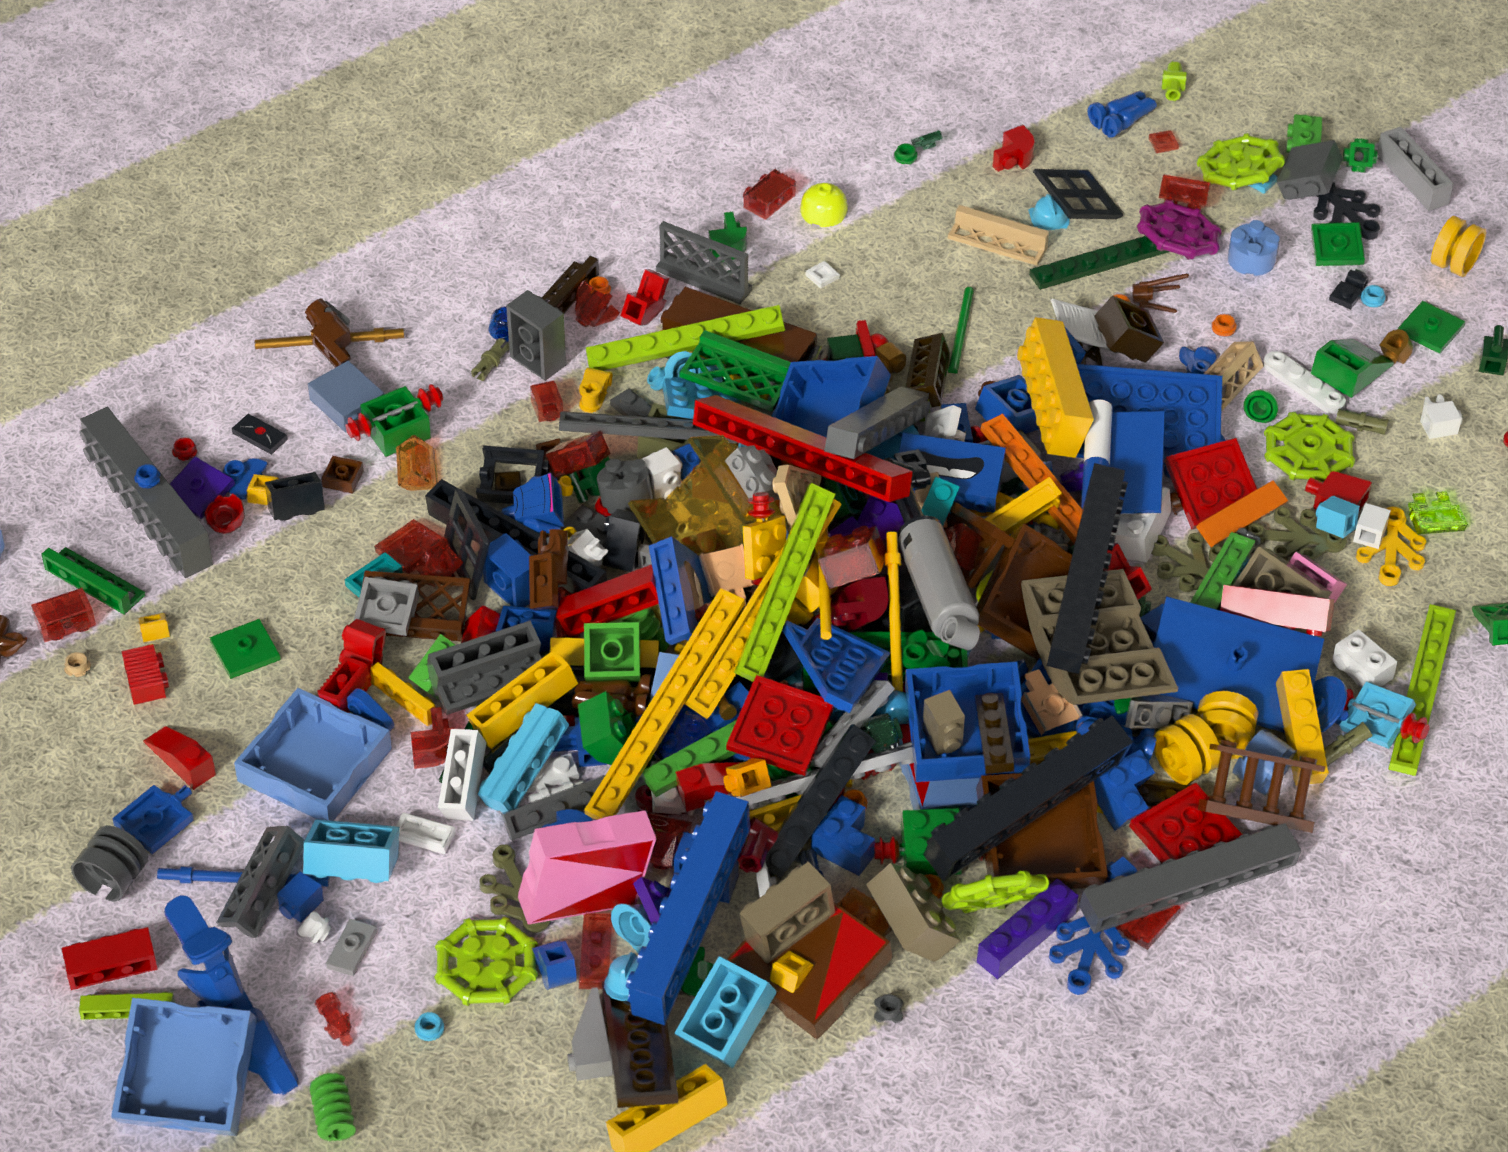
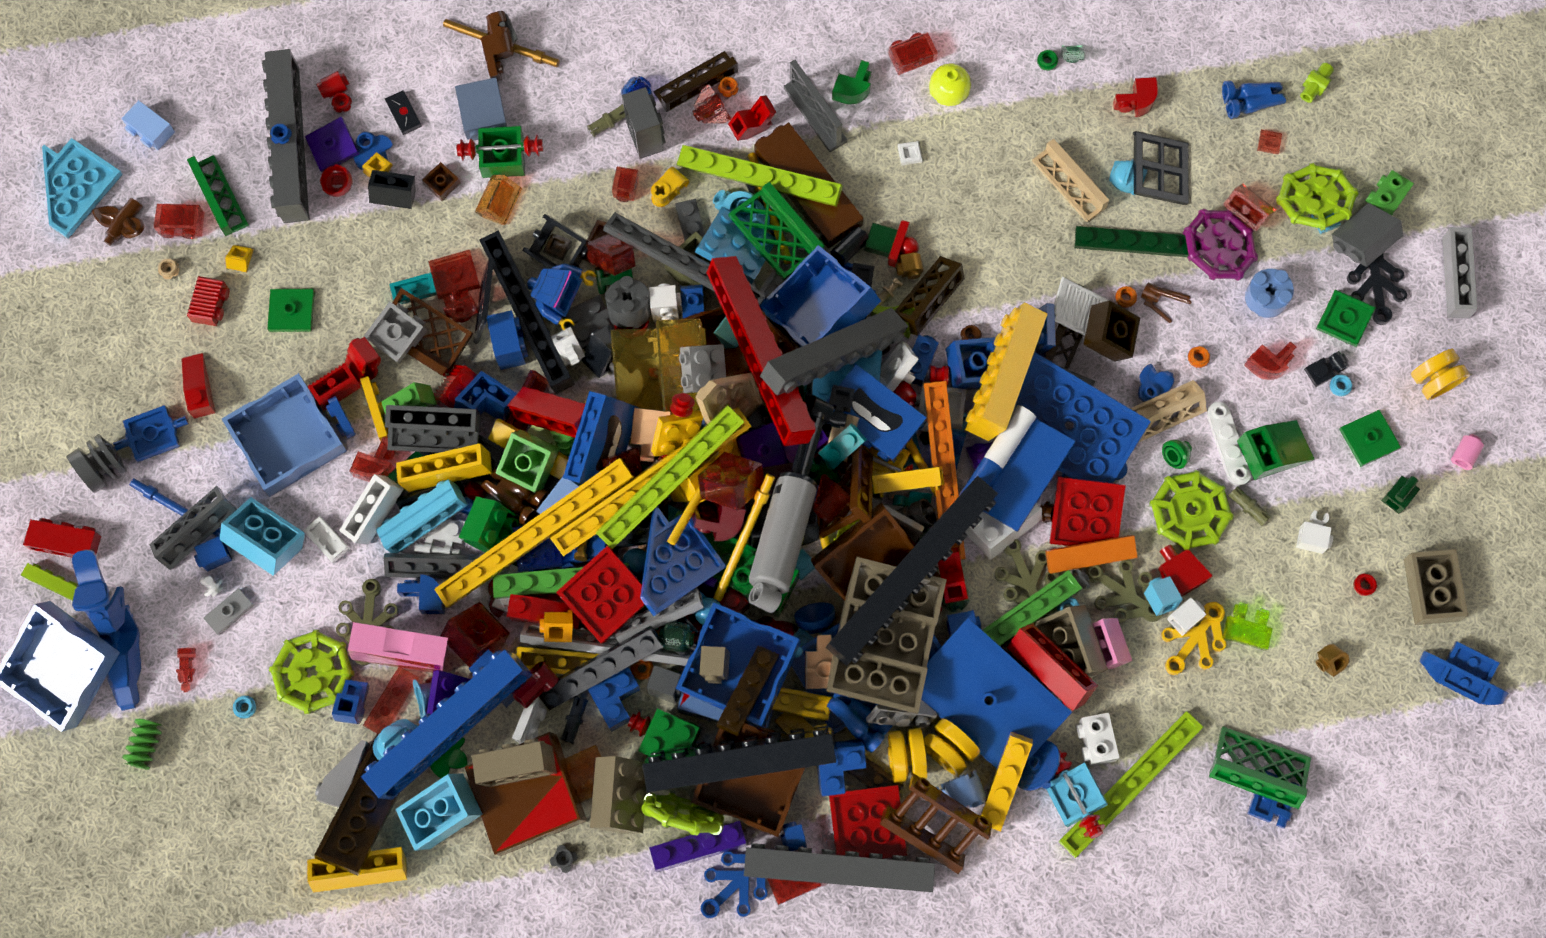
camera: 30 degrees right, 25 degrees up
reddish brown plate [529,529,569,610] -> none
yellow slope [770,951,813,993] -> none
green axle [948,287,974,374] -> none
olive pin [1324,722,1373,767] -> none
green brick [1343,138,1378,173] -> none
pearl gold plate [1379,329,1413,364] -> none
none -> red brick [316,71,349,99]
none -> dark grey brick [647,666,682,704]
none -> clear red brick [1244,341,1297,380]

